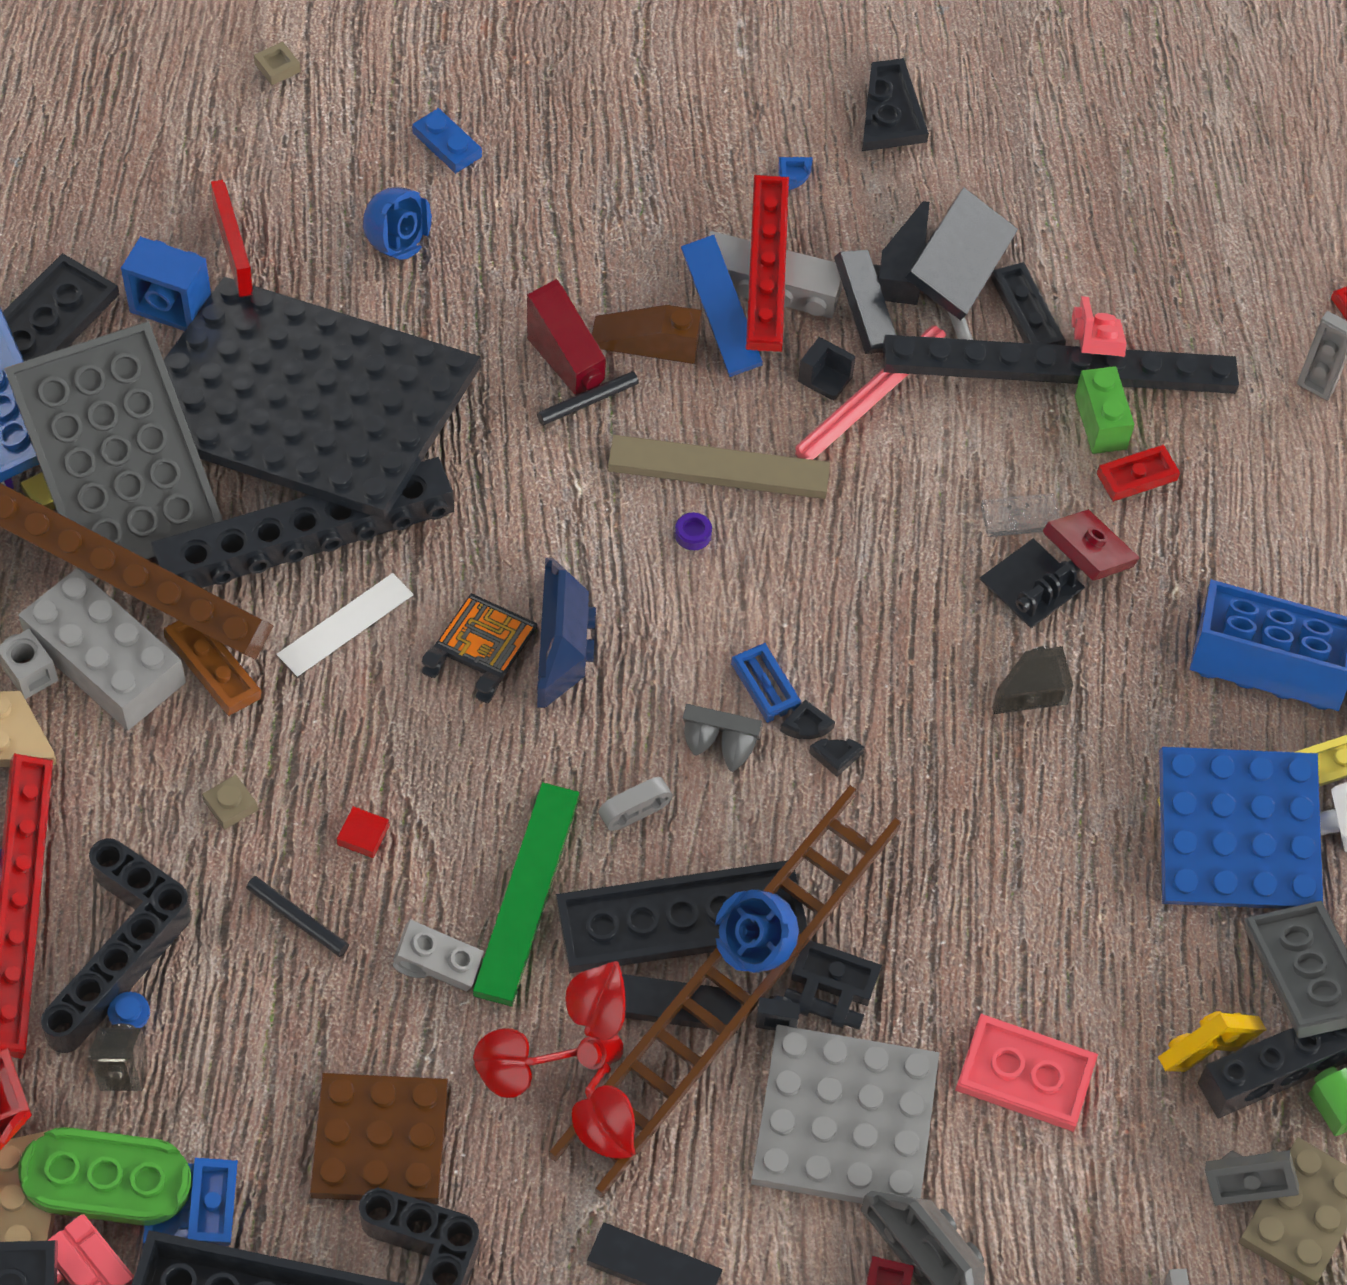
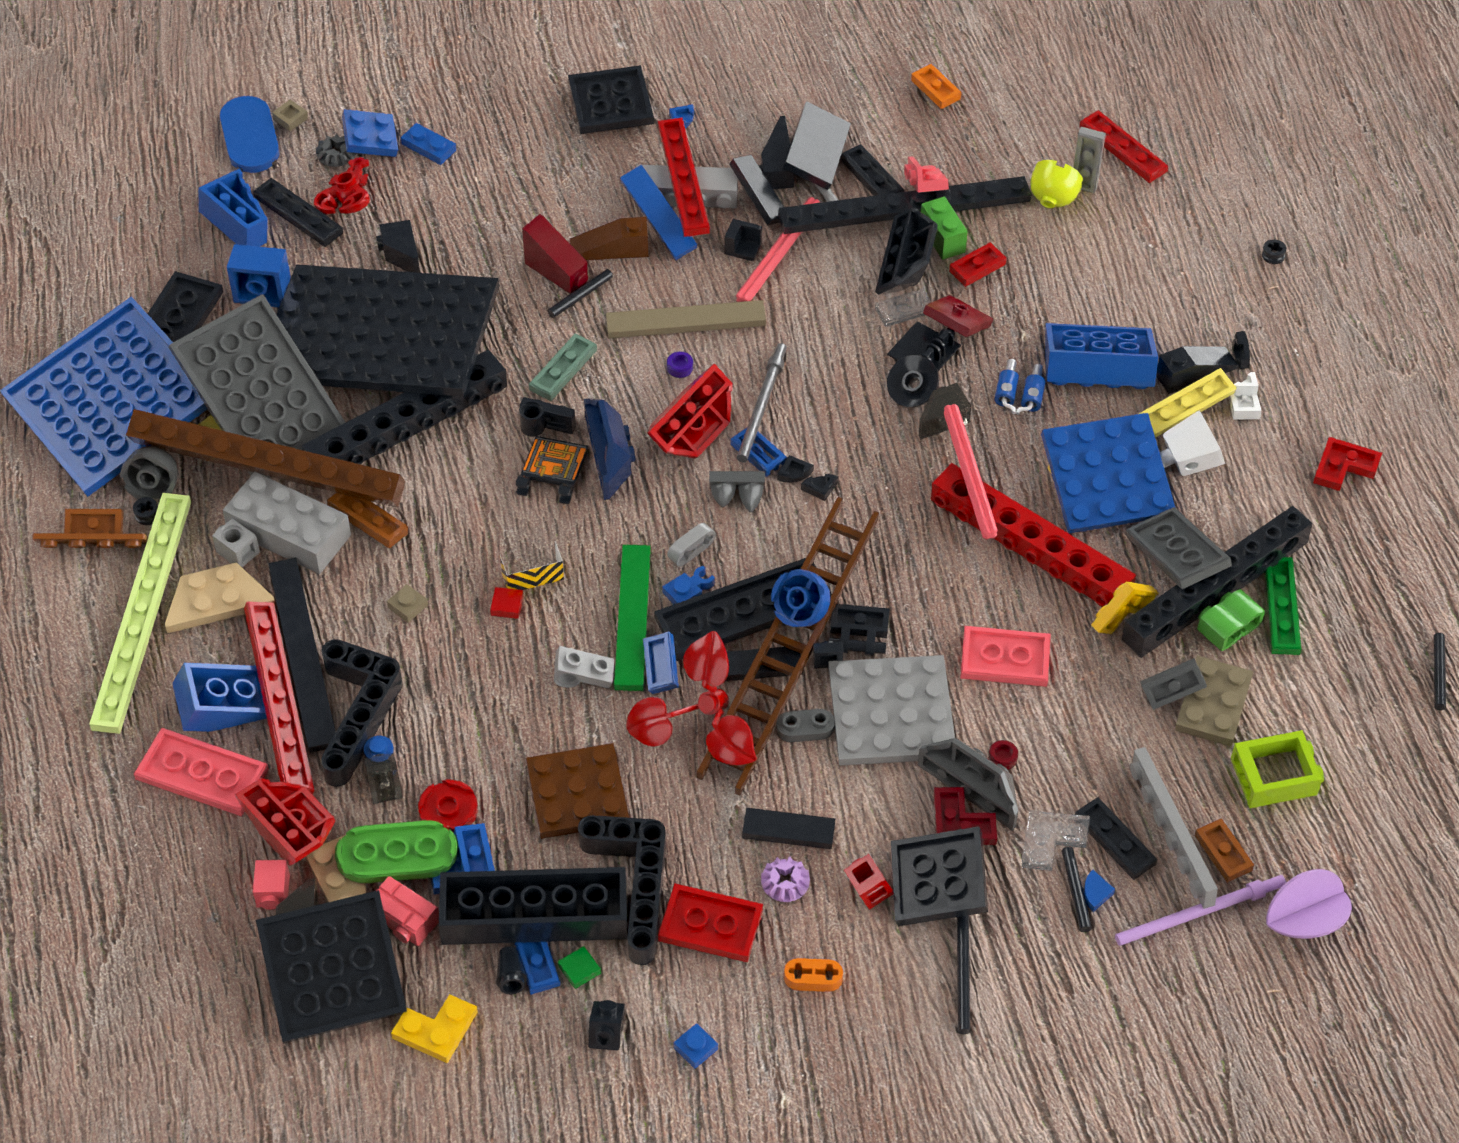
camera: 10 degrees left, 5 degrees down
red tile [211,180,253,297] -> none
black bar [246,876,349,957] -> none
white sticker [276,573,414,677] -> none
blue cylinder [363,187,432,260] -> none
black wing [862,58,929,151] -> none
none -> blue wedge [198,168,268,247]
none -> blue tile [220,96,280,173]
none -> black tile [253,178,343,247]
none -> black tile [268,557,336,753]
none -> red animal [314,157,370,214]
none -> dark grey gear [316,133,356,167]
none -> blue plate [342,109,398,157]
none -> black slope [376,220,420,273]
none -> red tile [418,779,478,833]
none -> sticker [500,541,564,590]
none -> black plate [519,397,576,437]
none -> sand green tile [529,333,597,401]
none -> black plate [568,65,654,134]
none -> tile [643,632,679,695]
none -> red wedge [647,363,733,459]
none -> blue plate [662,566,715,605]
none -> flat silver bar [737,343,787,463]
none -> dark grey plate [776,709,835,742]
none -> black wedge [875,207,938,295]
none -> black dish [887,355,939,408]
none -> orange plate [911,64,962,109]
none -> red brick [931,463,1136,607]
none -> coral axle [944,404,998,539]
none -> dark red tile [988,740,1019,770]
none -> blue piece [994,359,1046,415]
none -> neon yellow cylinder [1030,160,1083,208]

